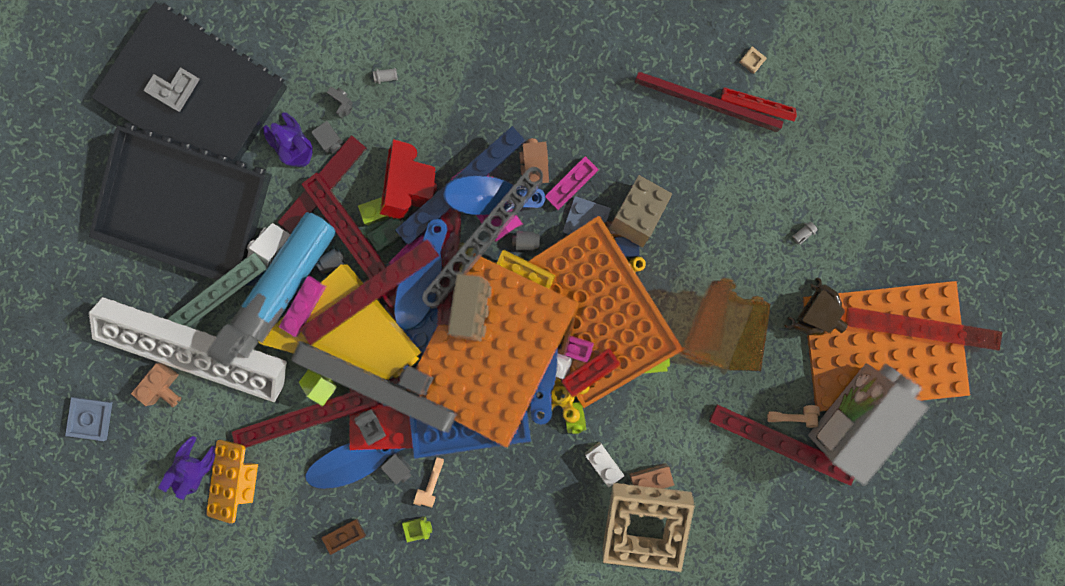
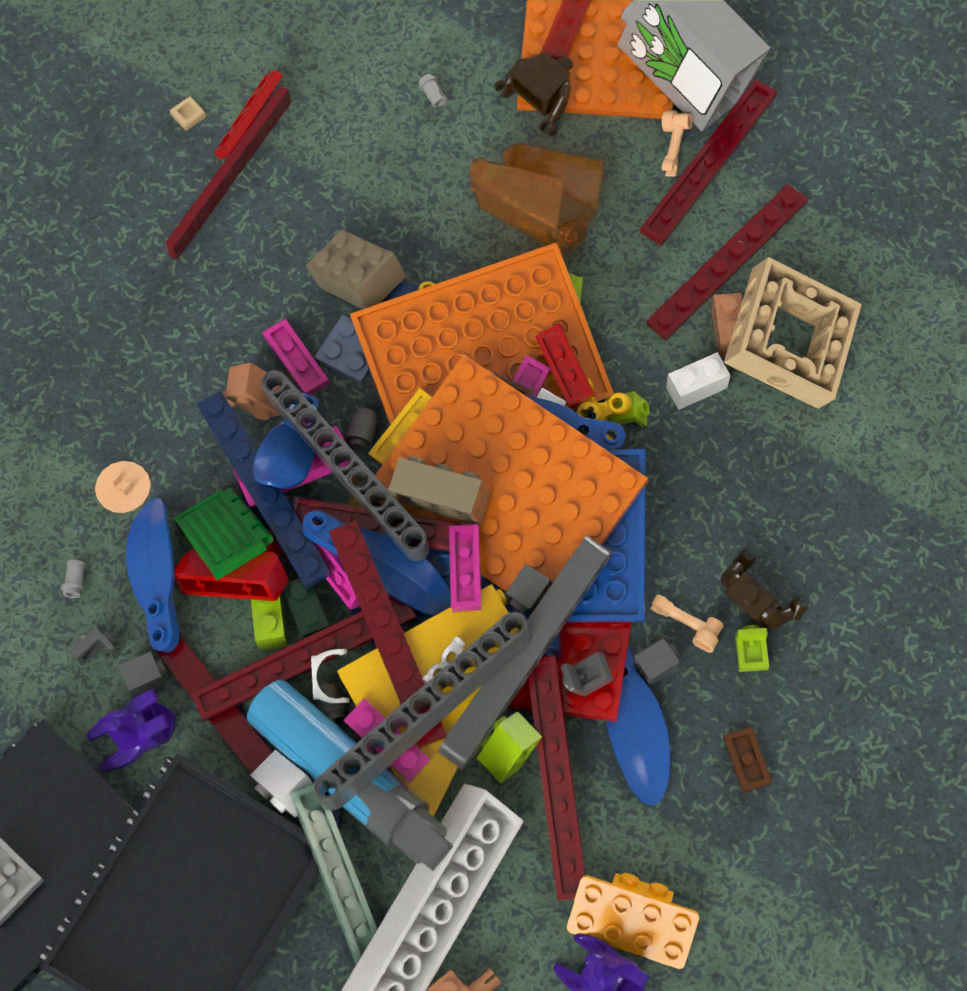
camera: 75 degrees left, 20 degrees down
none -> light nougat piece [95,461,151,513]
none -> blue plant [126,497,180,652]
none -> green hinge [173,487,273,580]
none -> white cap [311,649,350,704]
none -> dark grey beam [313,612,531,810]
none -> white cap [422,637,466,683]
none -> dark pink plate [449,524,482,612]
none -> dark red plate [646,184,808,341]
none -> dark brown torso [720,549,809,629]

